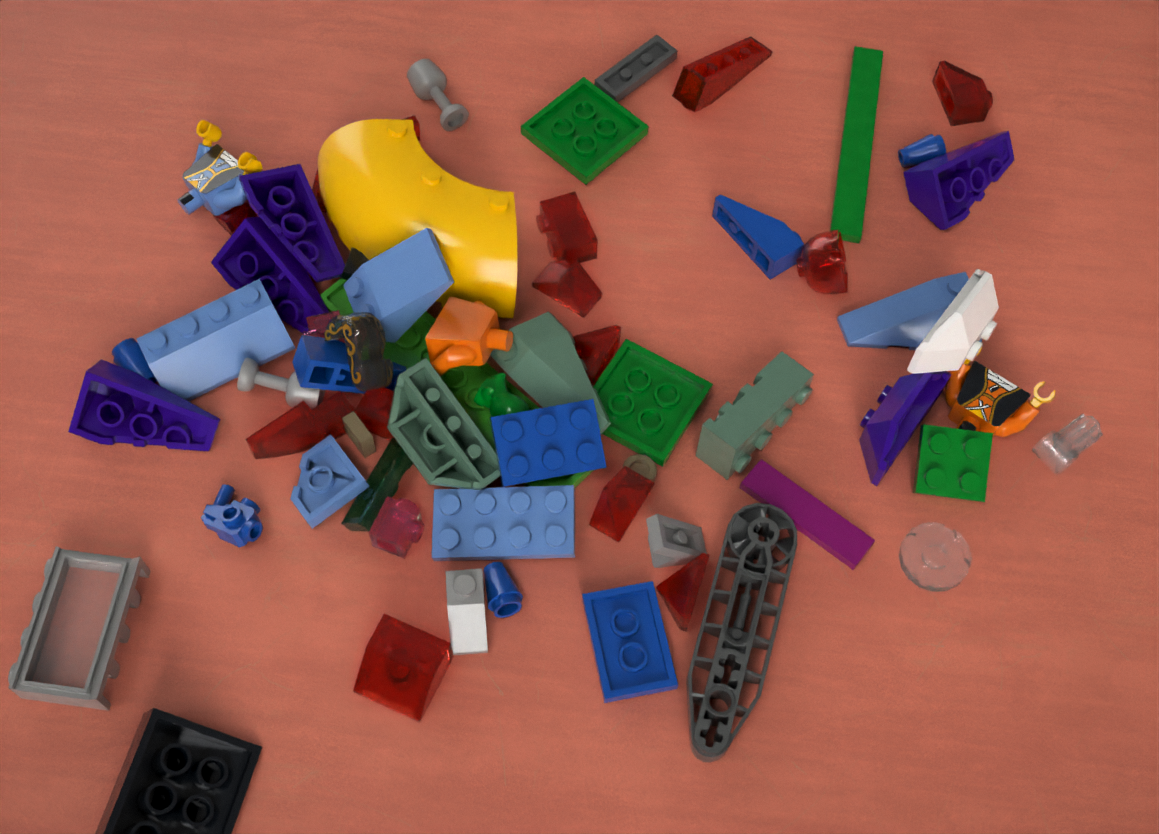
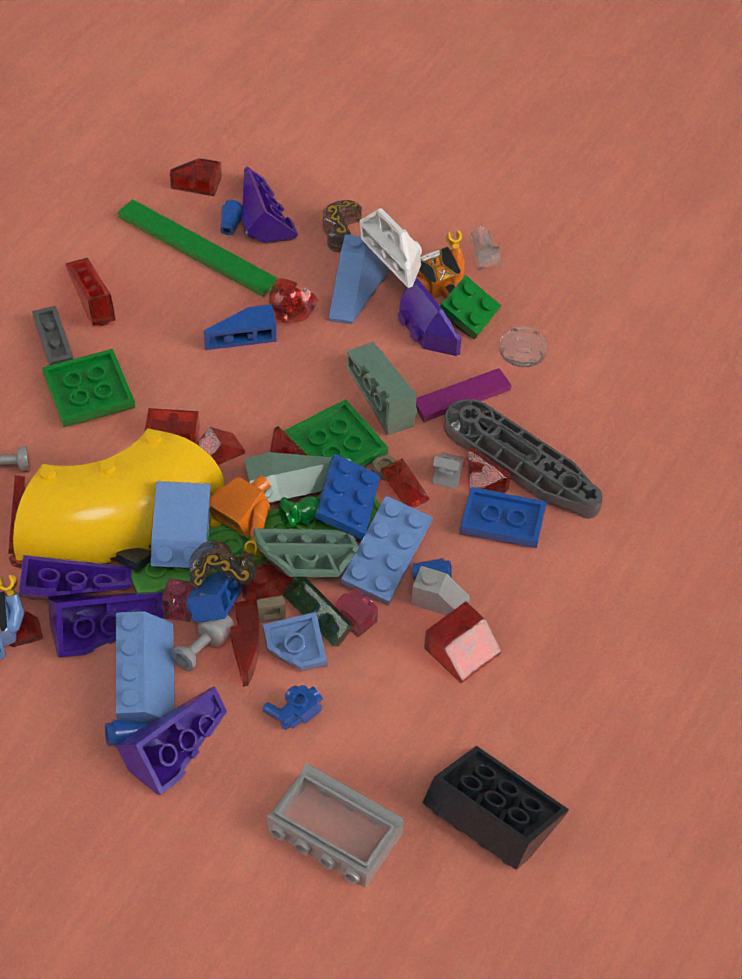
camera: 65 degrees left, 10 degrees down
none -> clear smoke animal [323,200,362,252]

